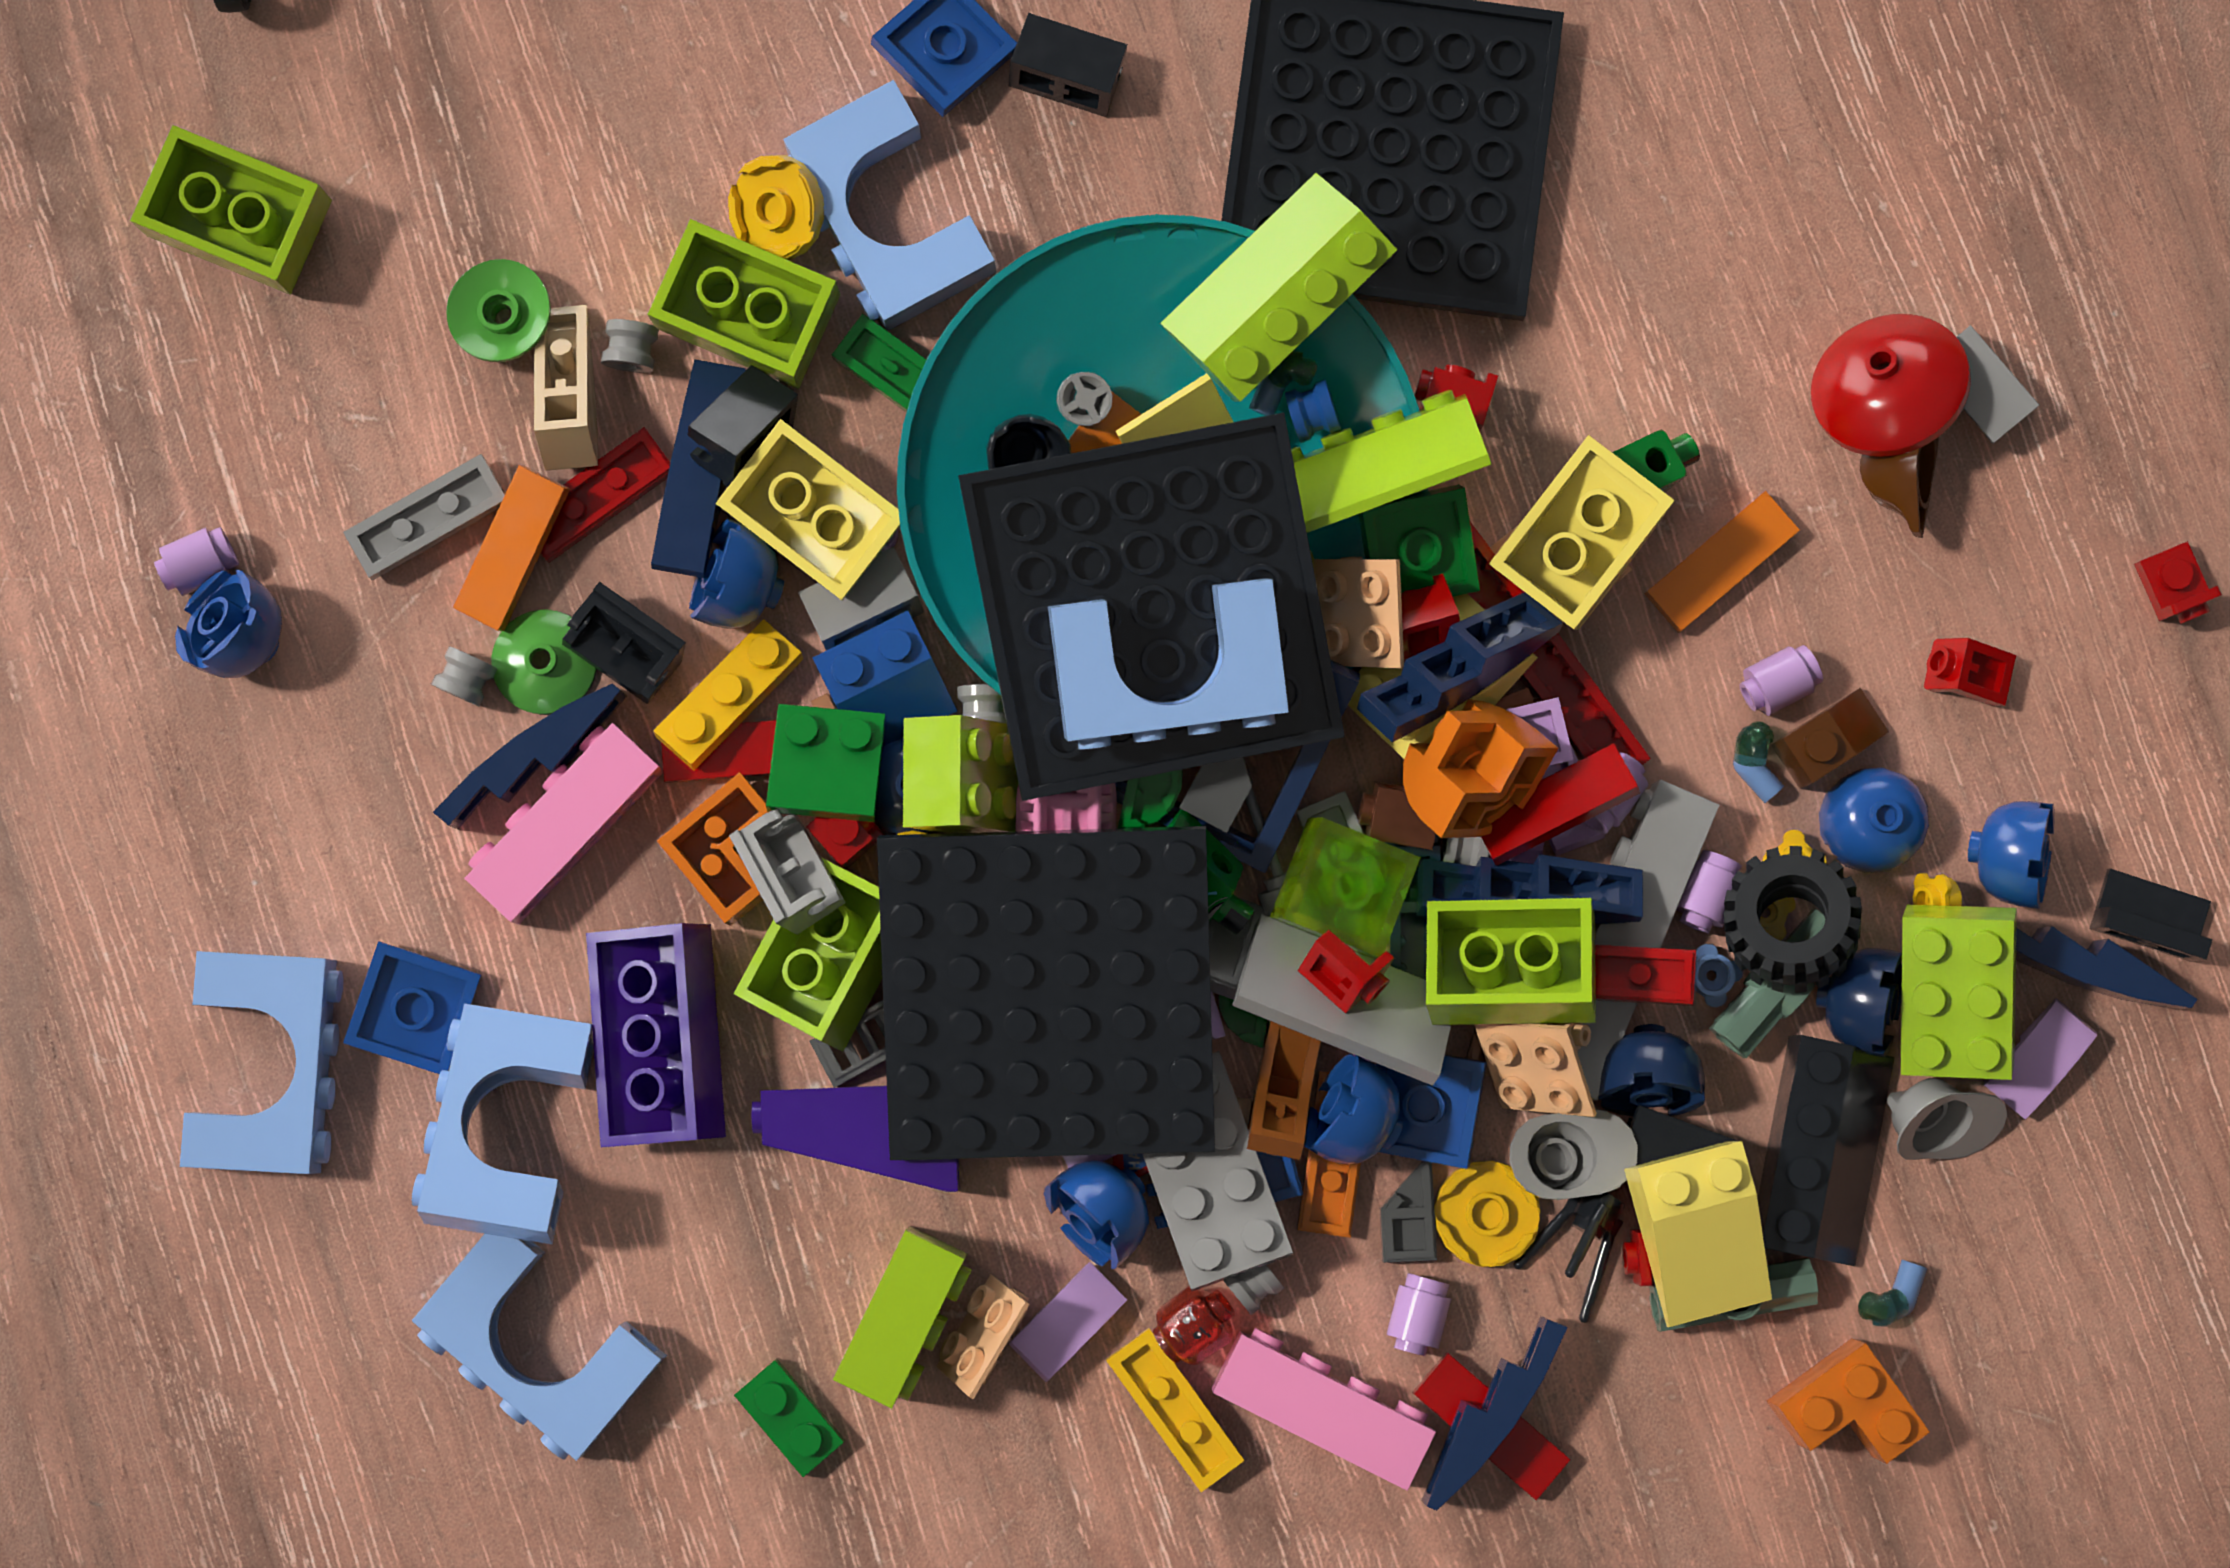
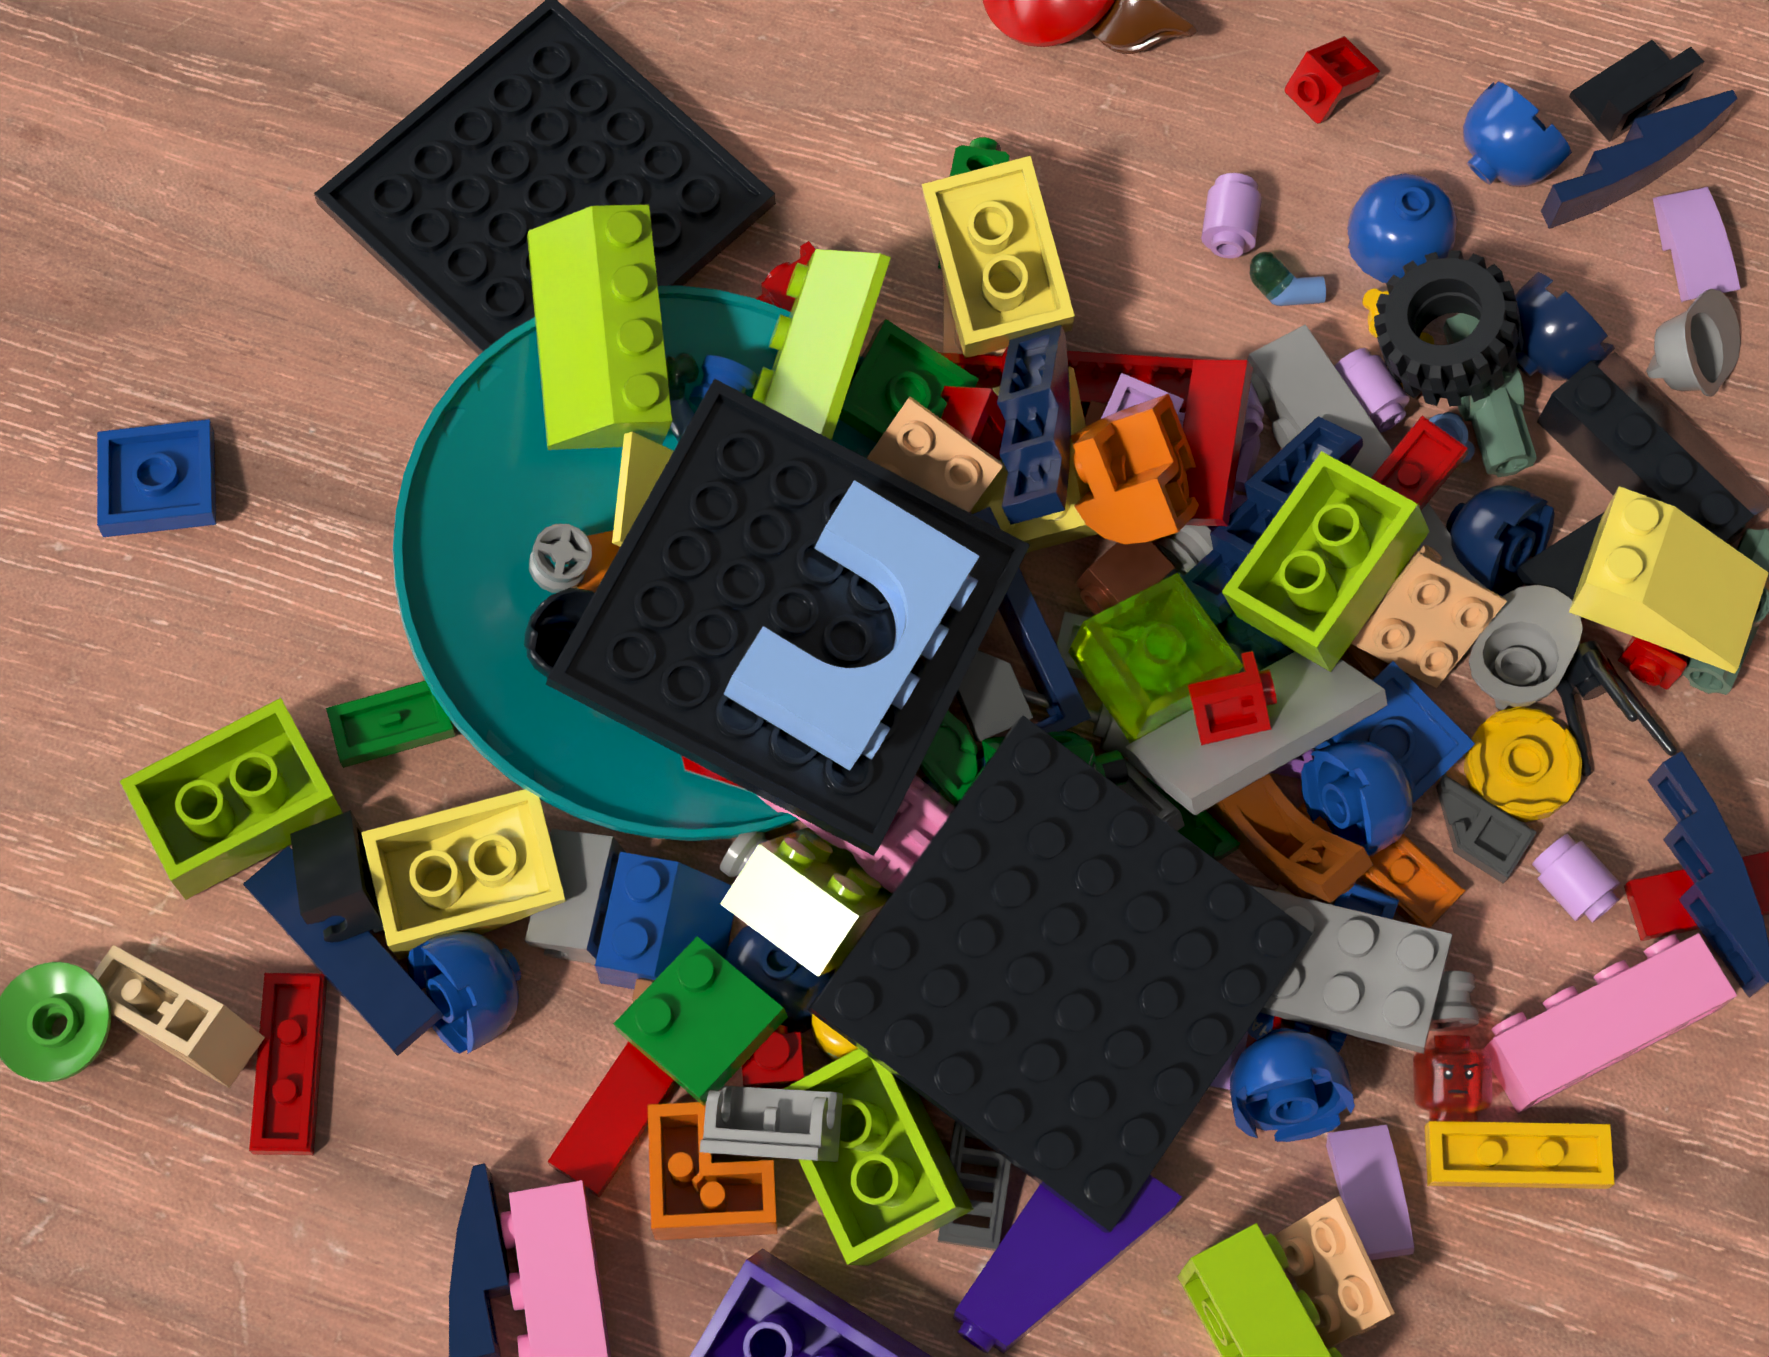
camera: 50 degrees left, 15 degrees down
light grey plate [343,454,506,580] -> none
light grey wheel [431,646,497,707] -> none
orange tile [453,465,570,631] -> none
bright green dish [491,610,597,715] -> none
black hinge [562,581,686,704] -> none
light grey wheel [601,319,659,373] -> none
yellow plate [653,619,803,771] -> none
yellow tile [728,155,824,260] -> none
light blue arch [783,80,996,331] -> none
black hinge [1008,13,1128,118] -> none
orange tile [1644,491,1800,633] -> none
reddish brown slope [1771,688,1889,789] -> none
lime brick [1901,905,2017,1080] -> none
yellow plate [1913,873,1962,906] -> none

